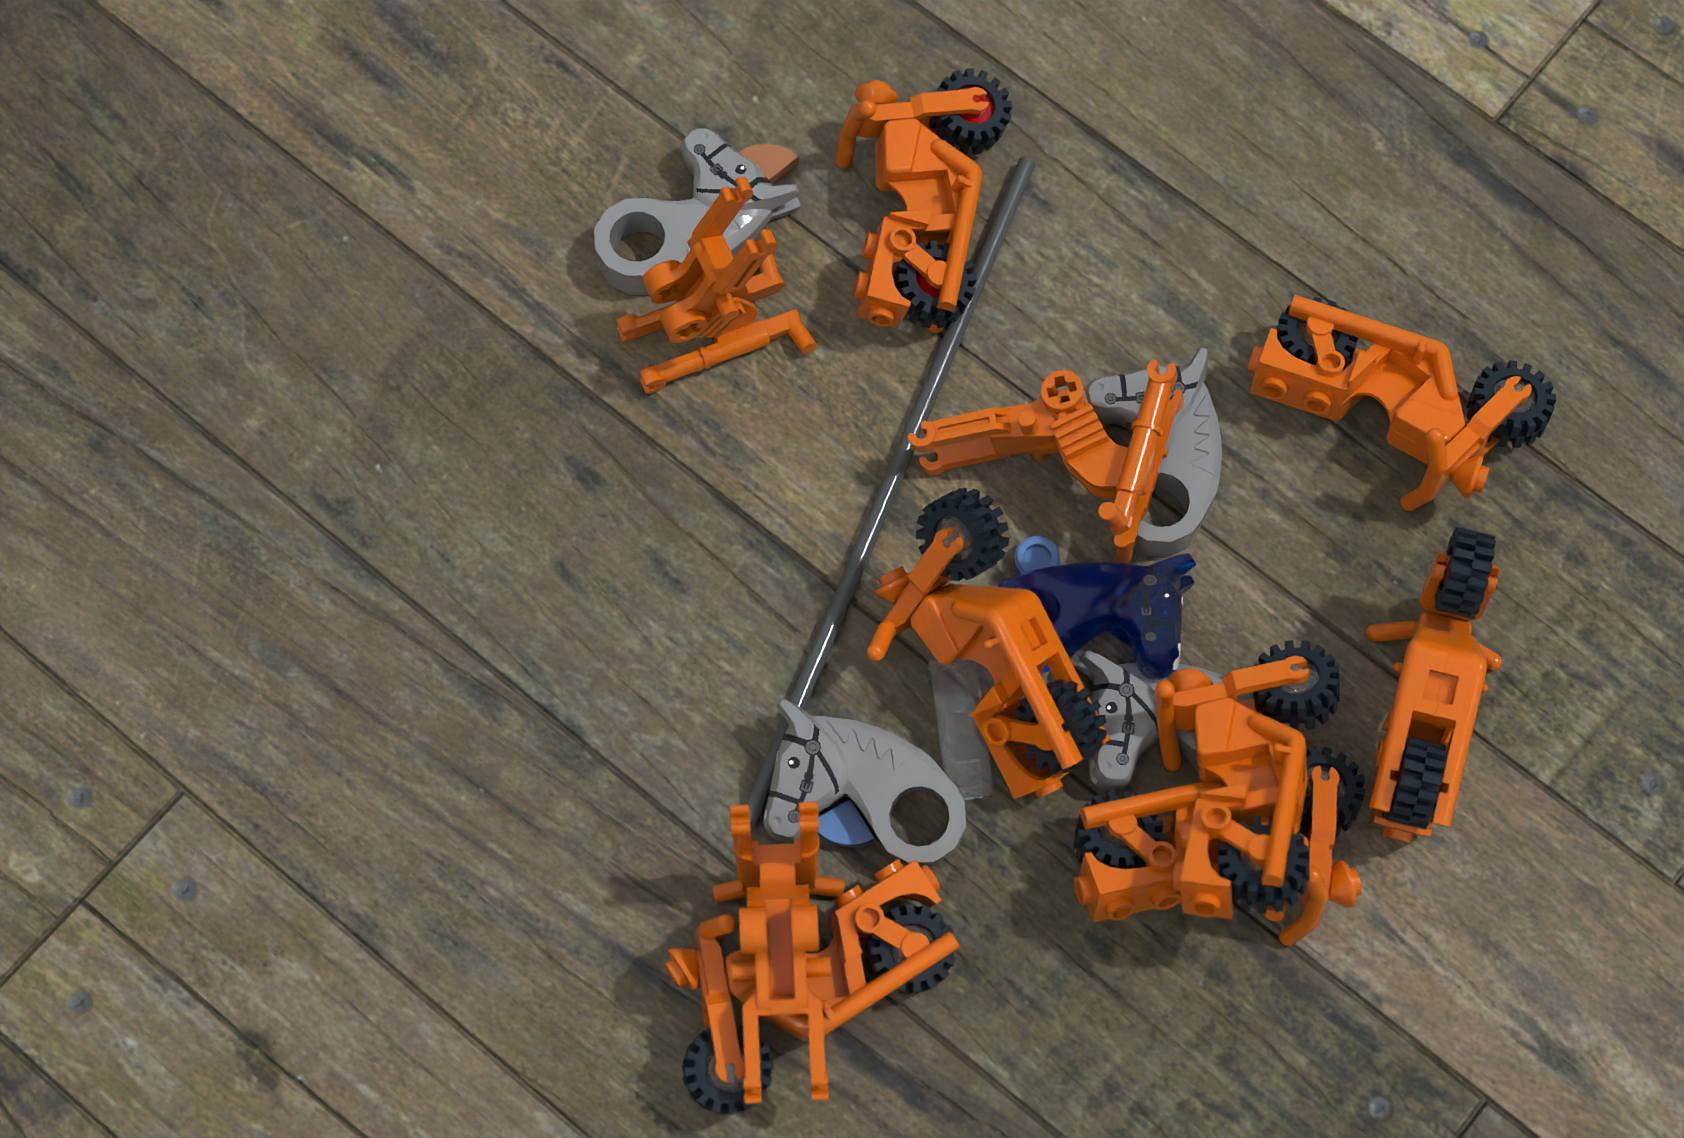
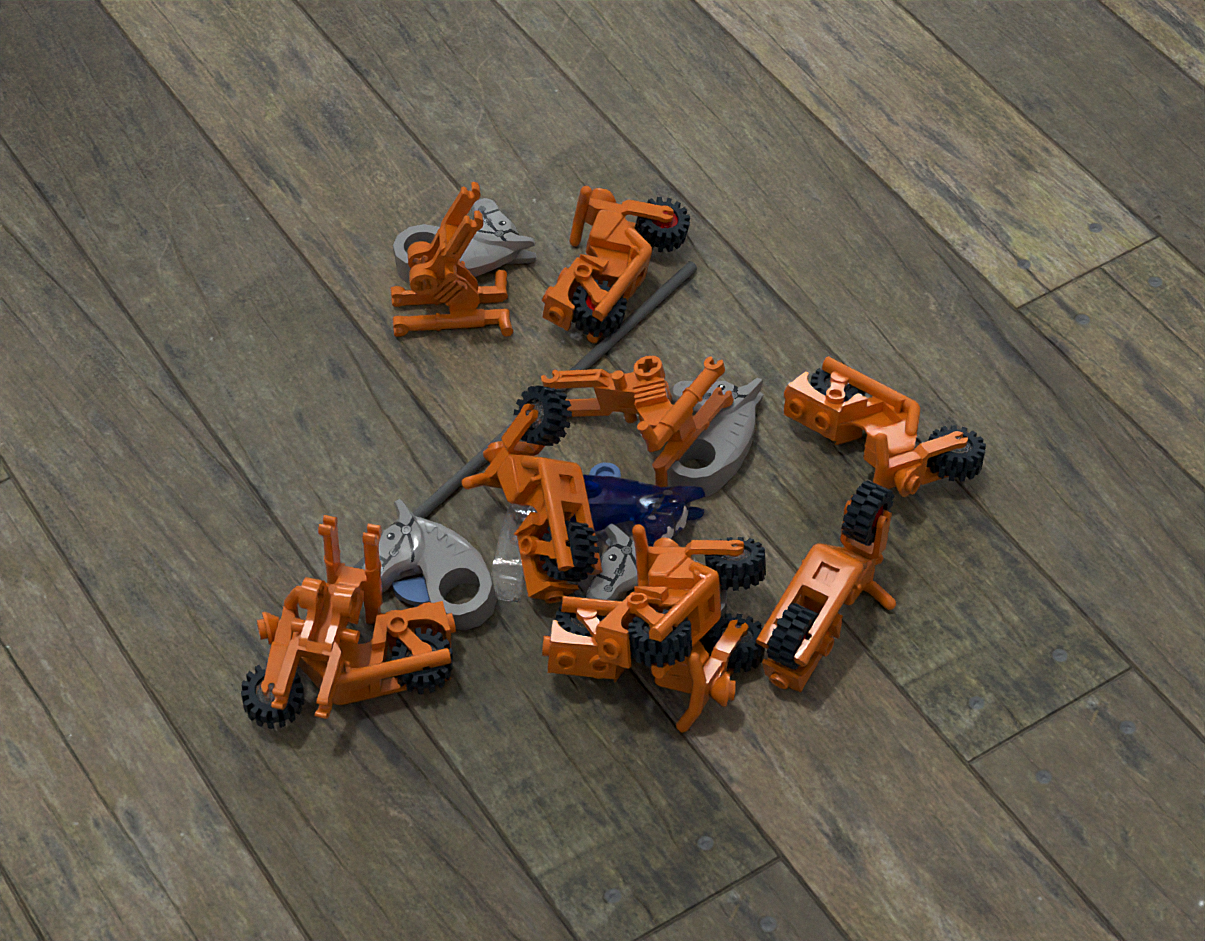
camera: 20 degrees right, 20 degrees down
nougat tile [739,144,799,184] -> none

